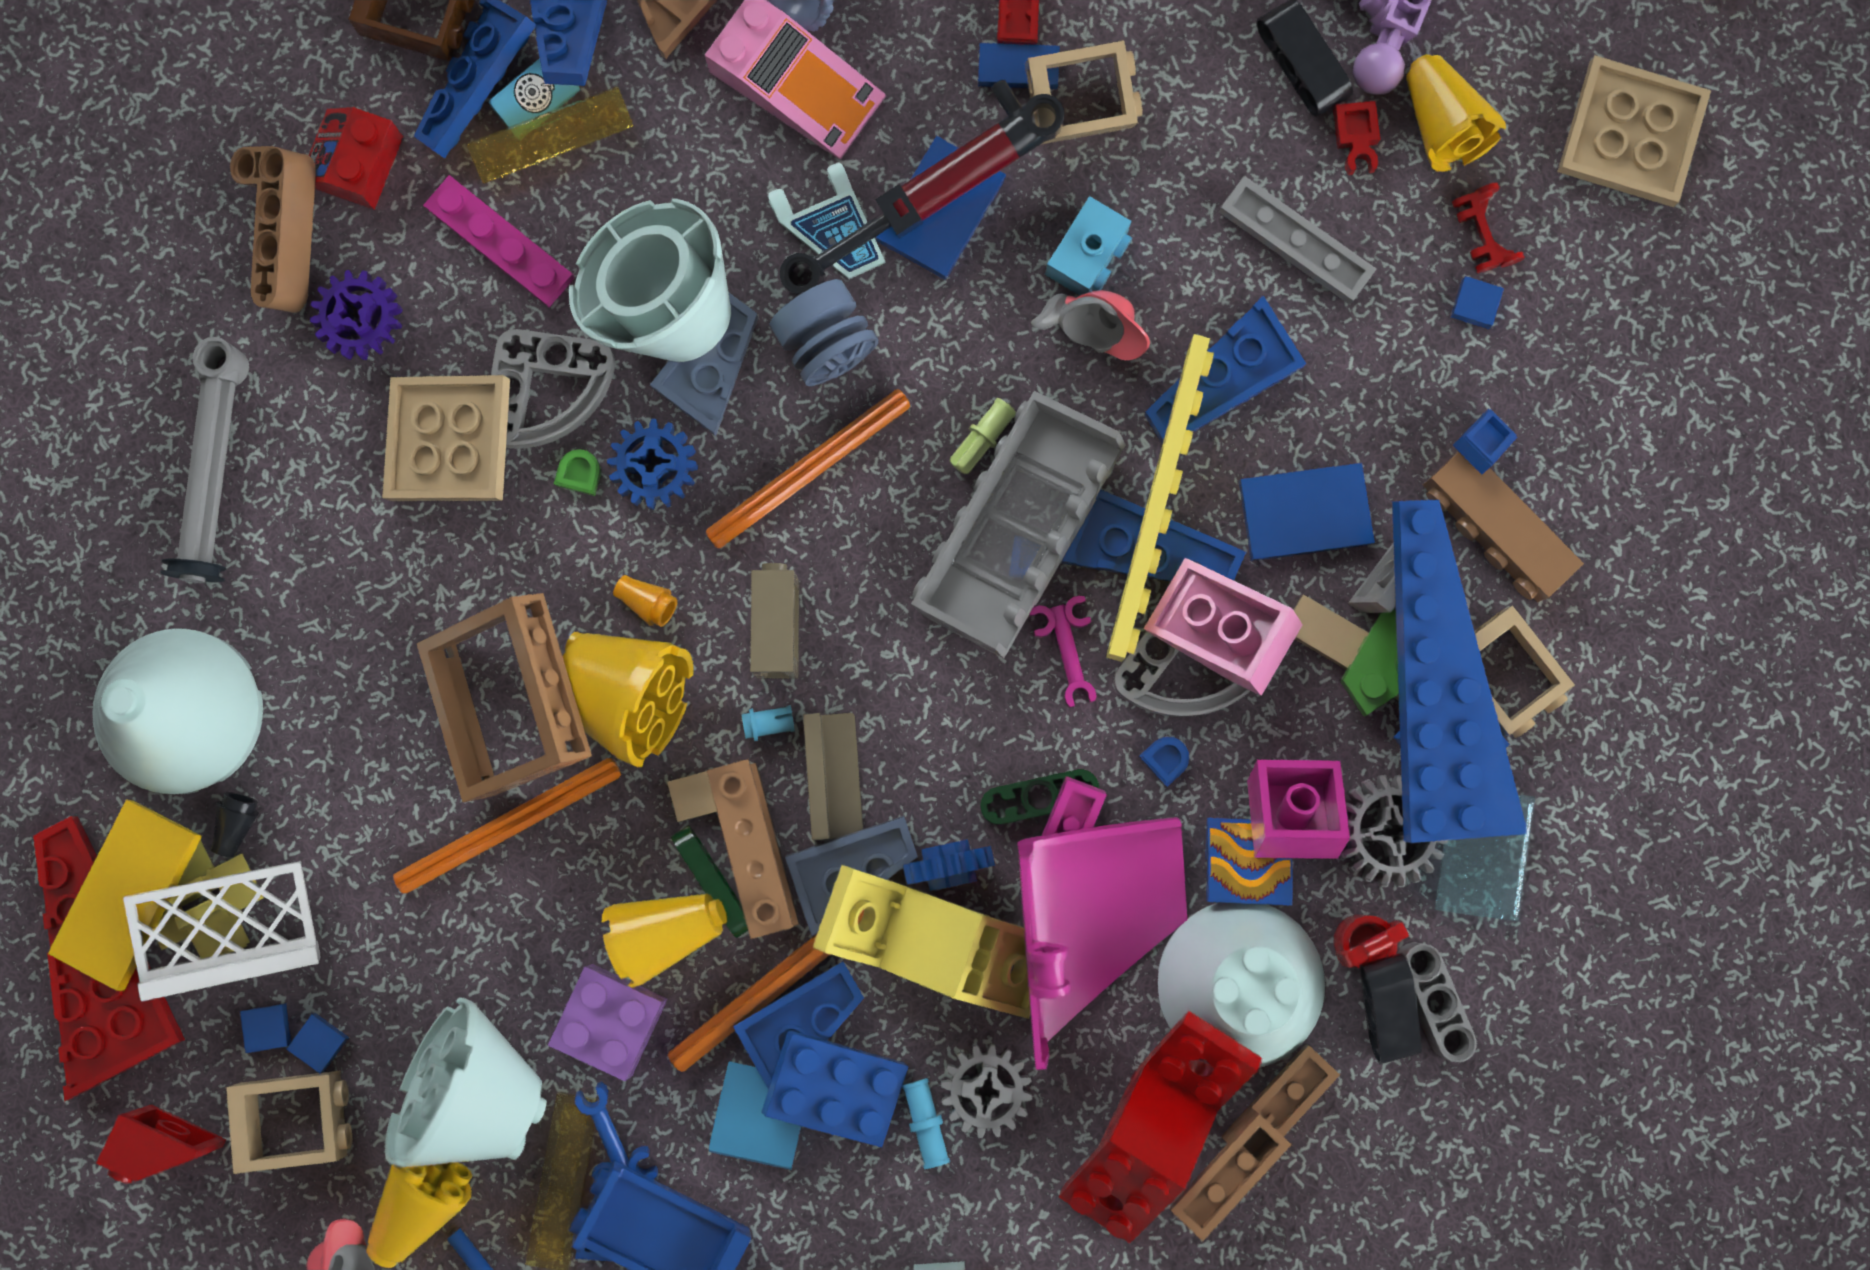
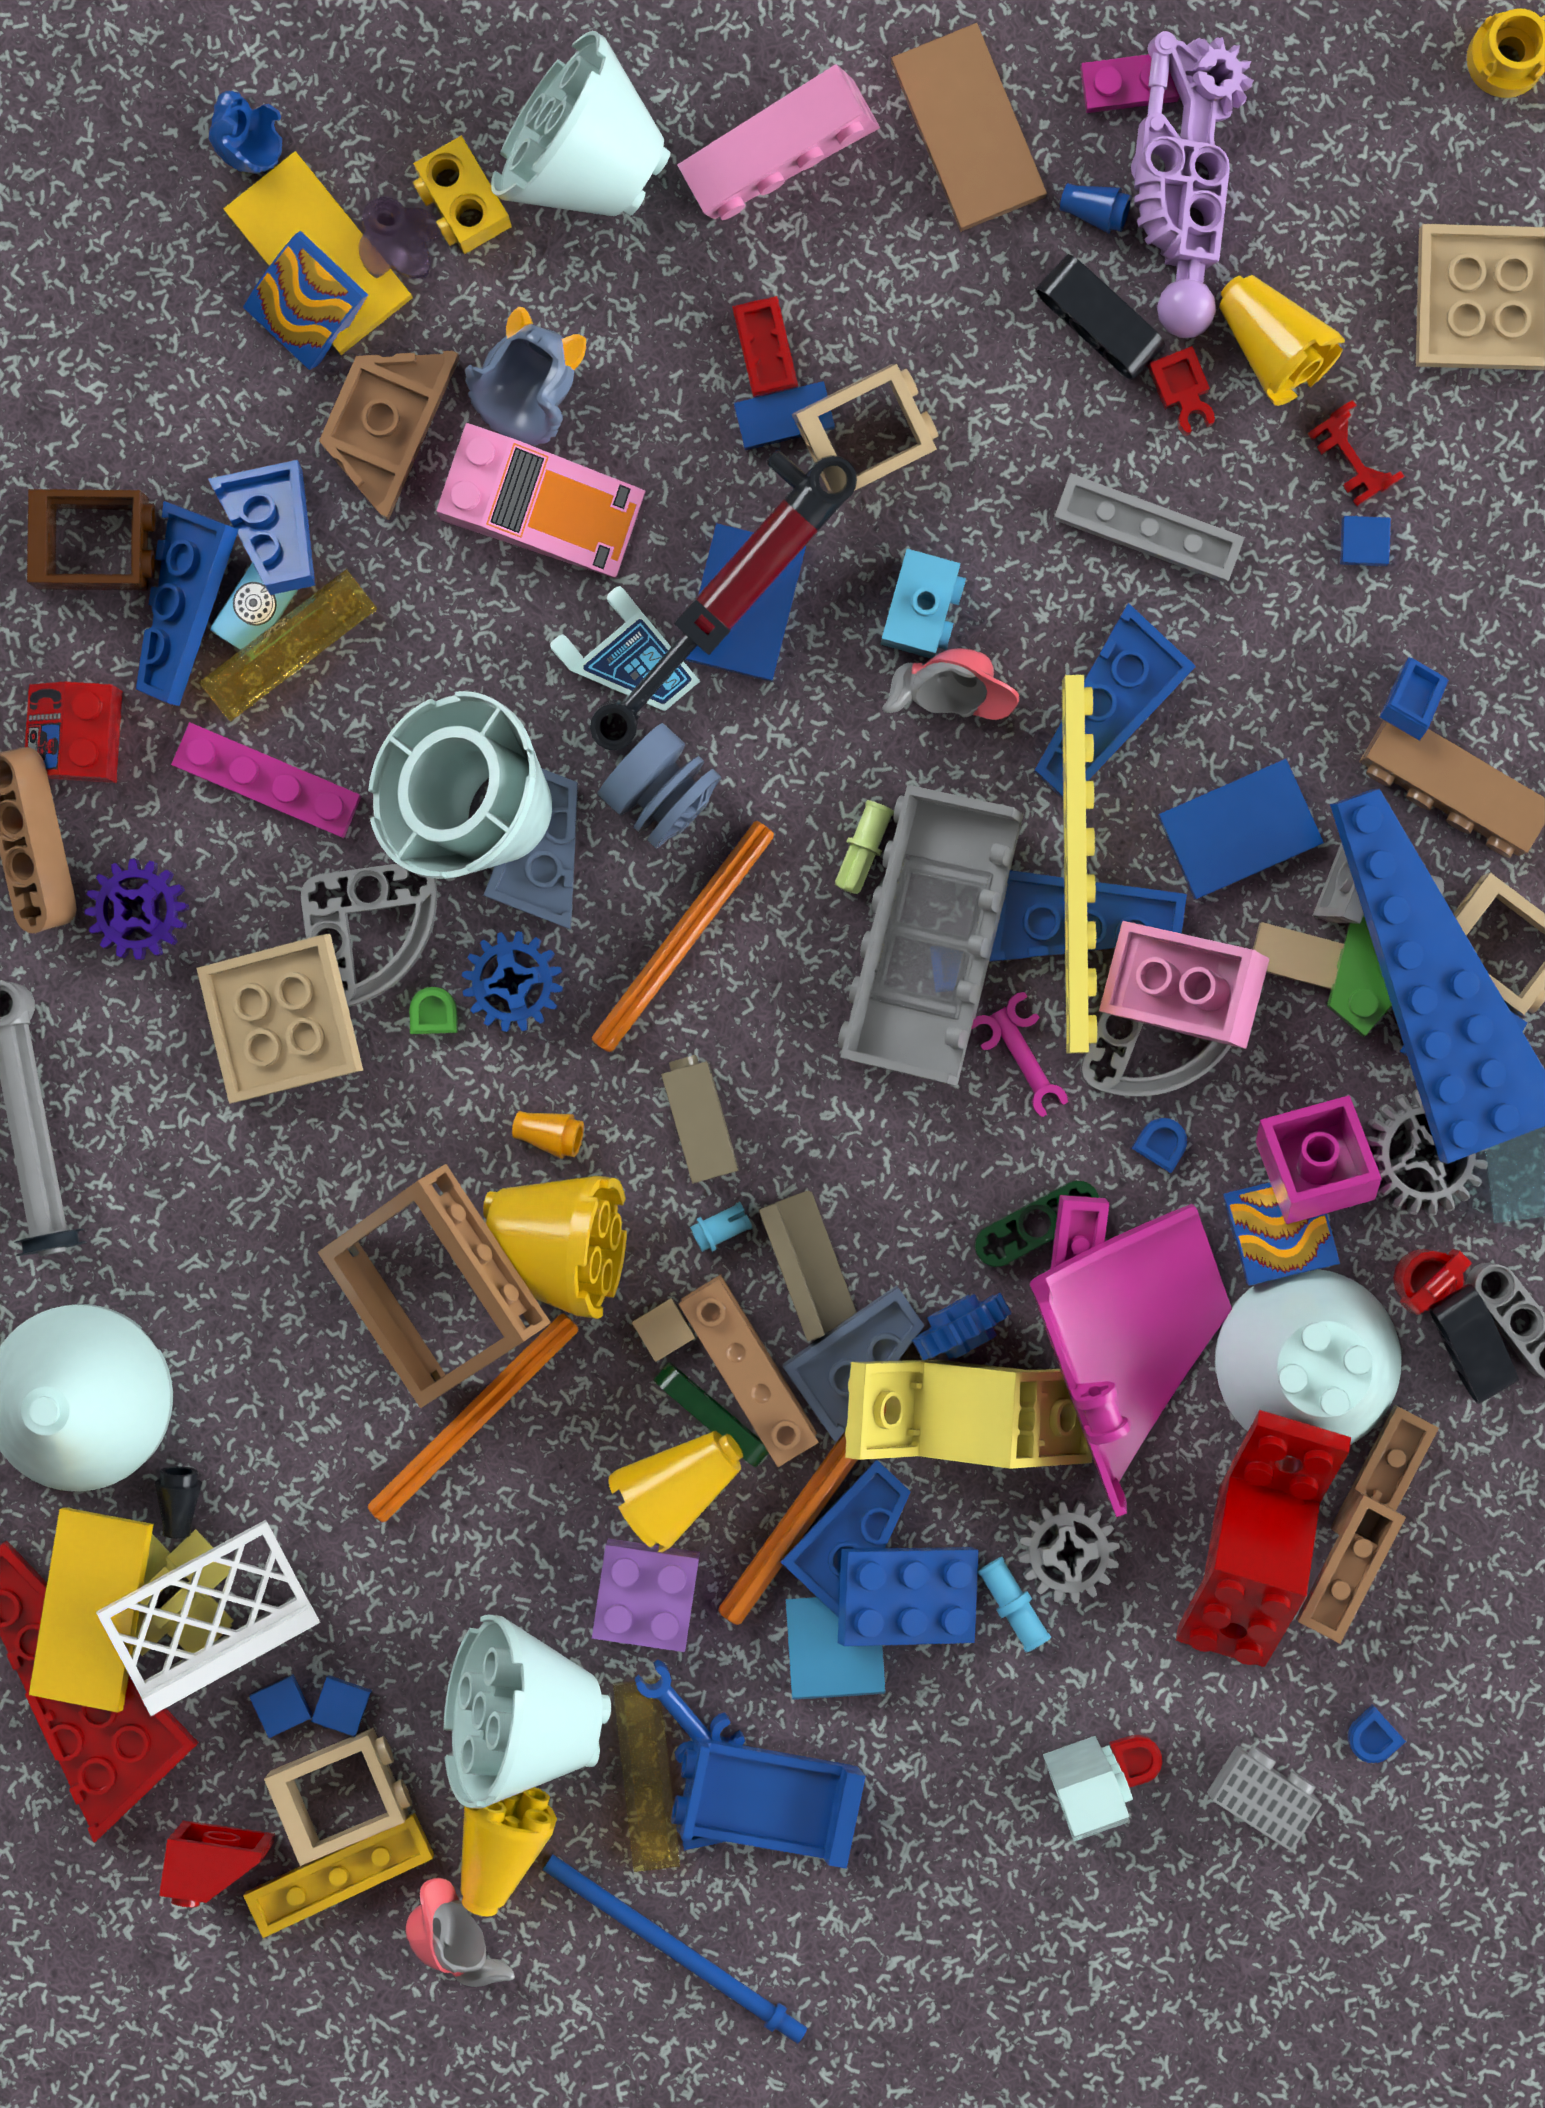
camera: 10 degrees left, 5 degrees up
none -> yellow plate [243,1813,434,1938]

